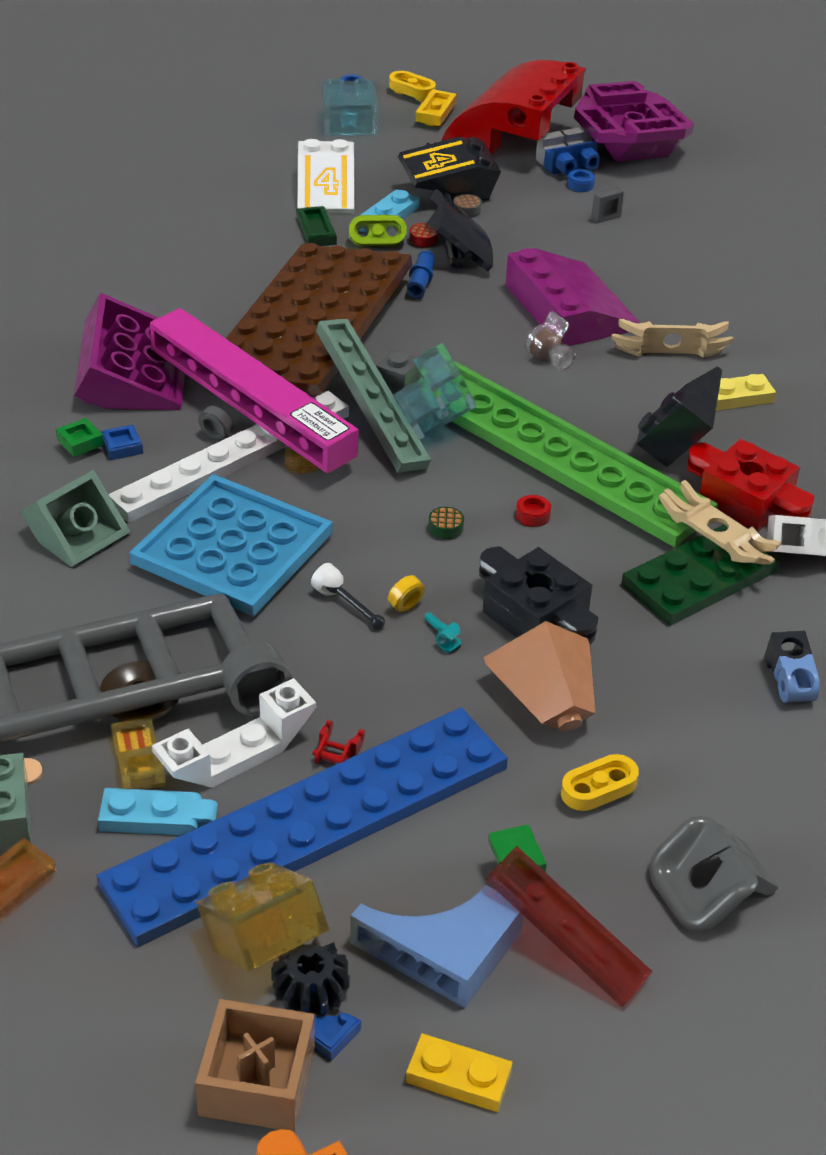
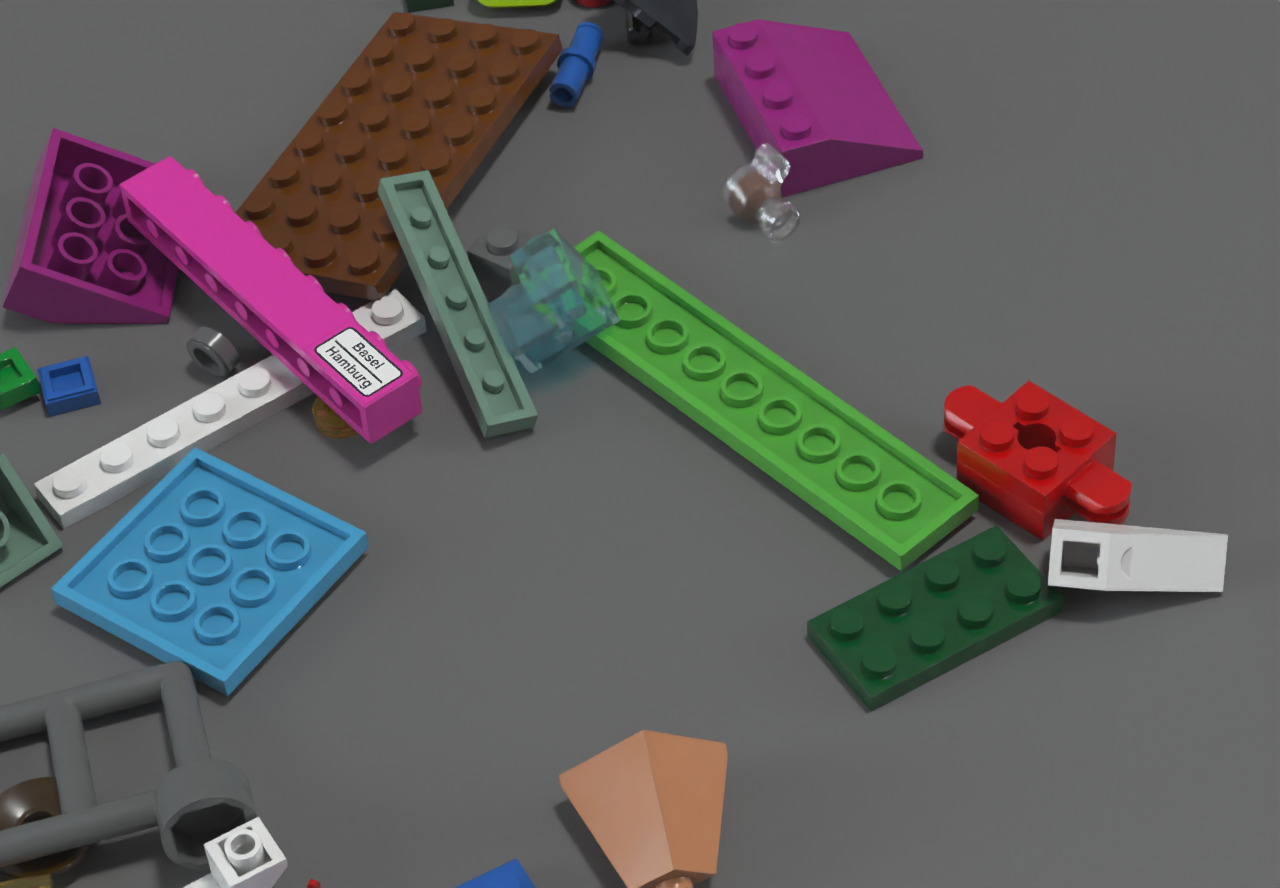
camera: 10 degrees right, 5 degrees up
hinge [311,563,385,630] -> none
yellow tile [387,575,425,612] -> none
teal hand [424,612,462,653] -> none
dark green tile [428,506,464,539] -> none
black brick [479,546,599,644] -> none
red tile [515,495,551,527] -> none
tan piece [611,319,733,358] -> none
black slope [636,366,722,467] -> none
tan piece [659,480,781,564] -> none
light yellow plate [716,374,776,411] -> none
medium blue leg [764,630,820,703] -> none

